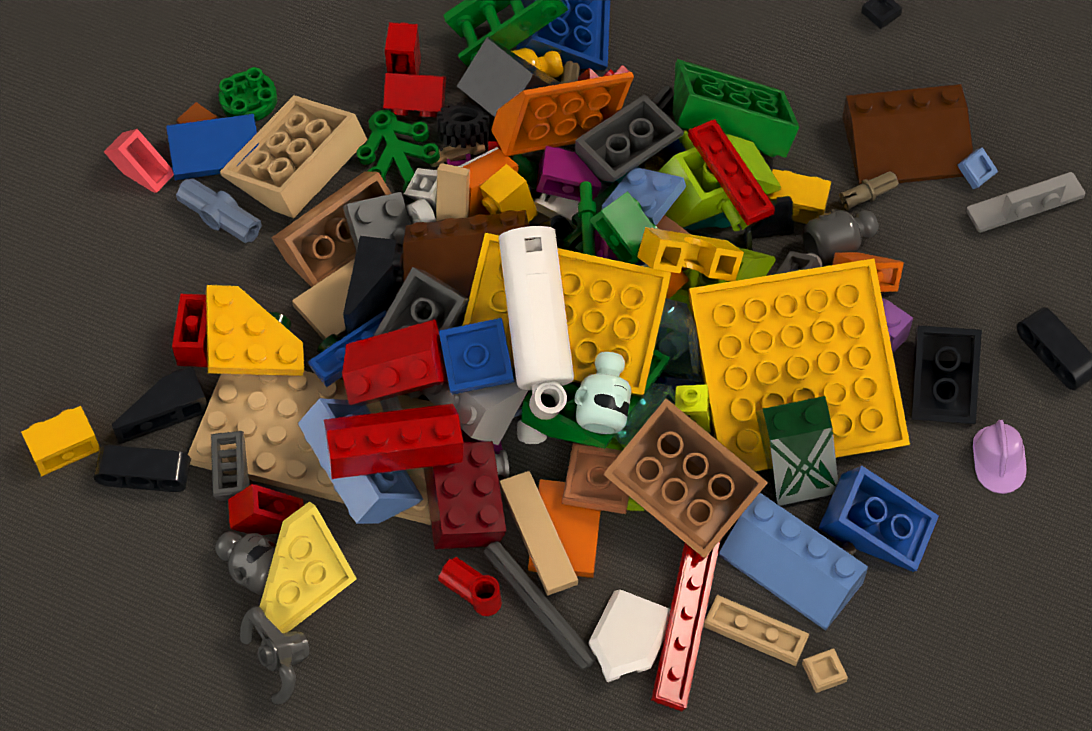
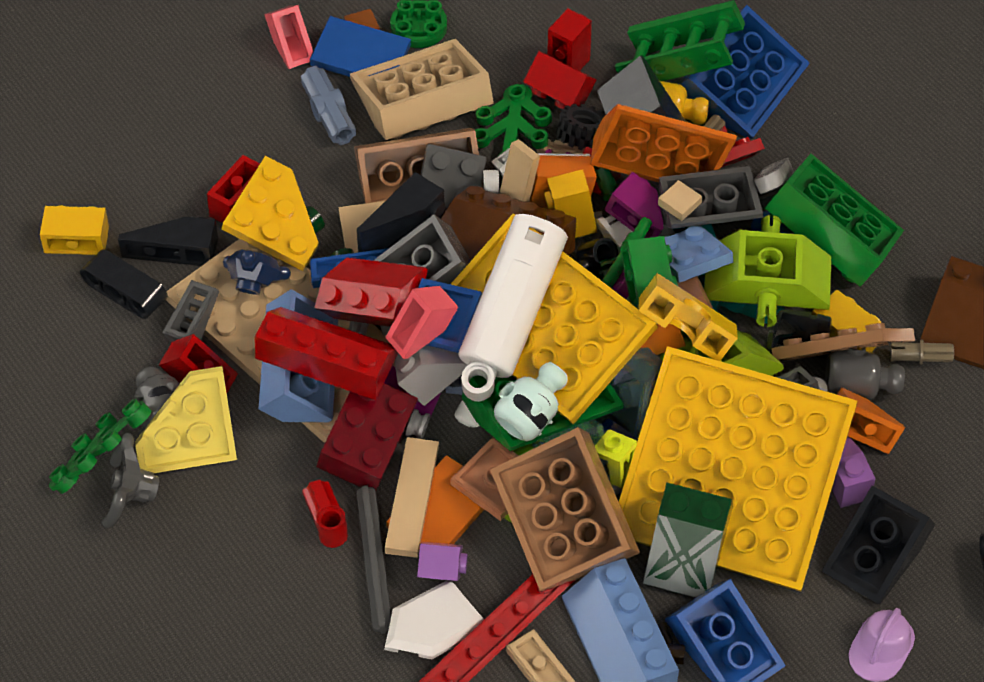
camera: 30 degrees right, 5 degrees down
red tile [688,119,775,226] -> none
none -> green plant [48,399,152,494]
none -> dark blue rock [223,249,291,295]
none -> coral slope [385,286,458,359]
none -> medium lavender brick [417,542,468,581]
none -> tan tile [658,180,702,221]
none -> light grey beam [754,157,794,194]
none -> medium nougat wing [772,323,915,361]

